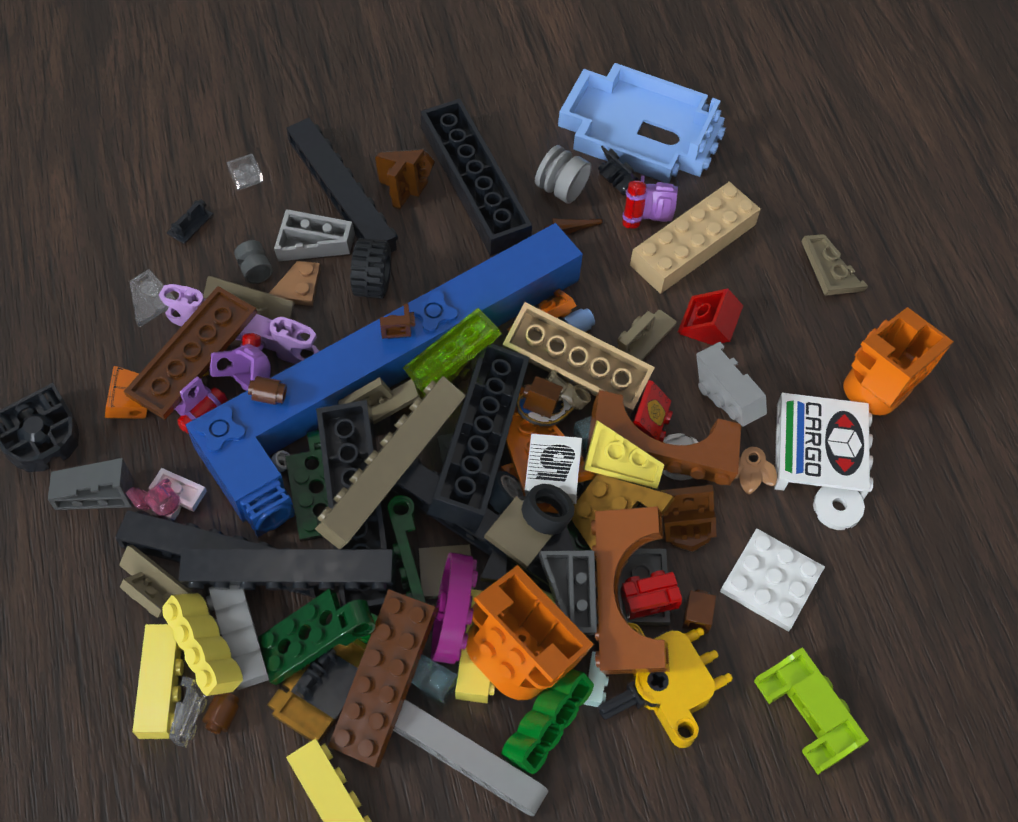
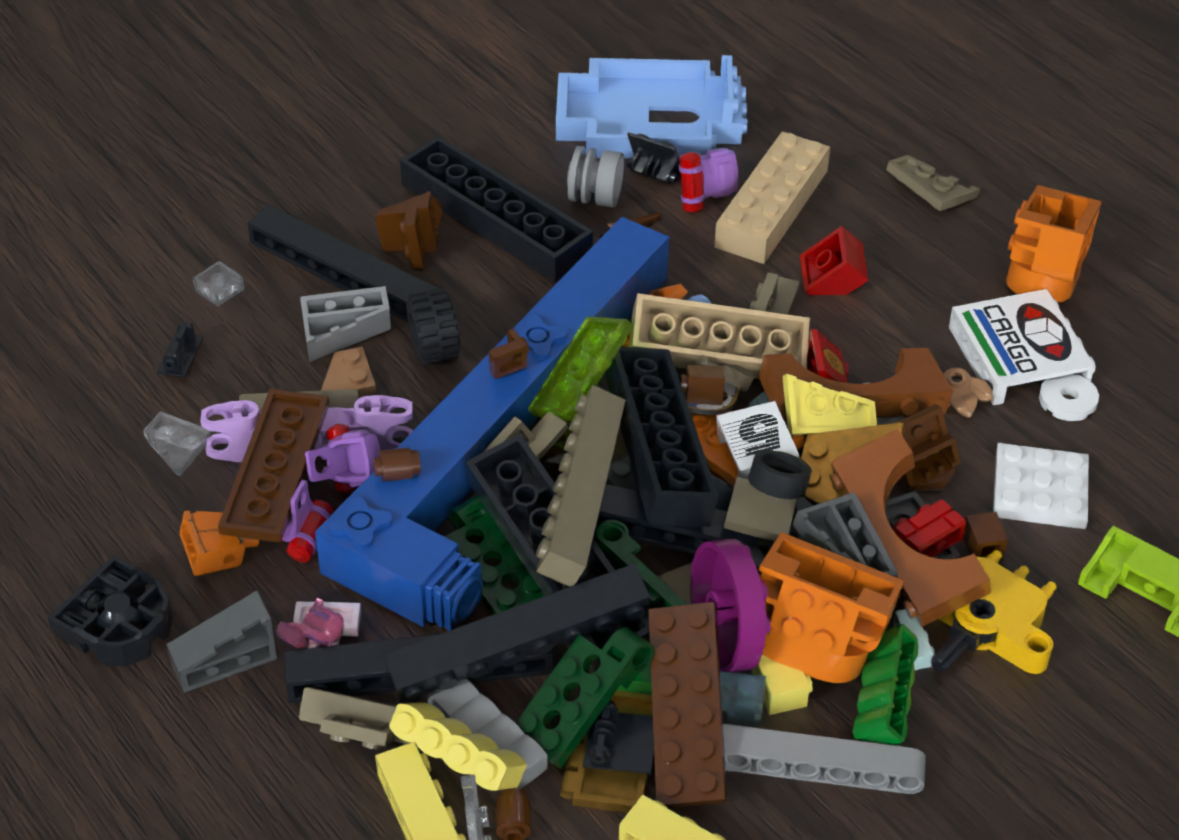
camera: 20 degrees left, 15 degrees down
dark grey wheel [234,240,273,284] -> none
light grey wedge [696,342,767,426] -> none

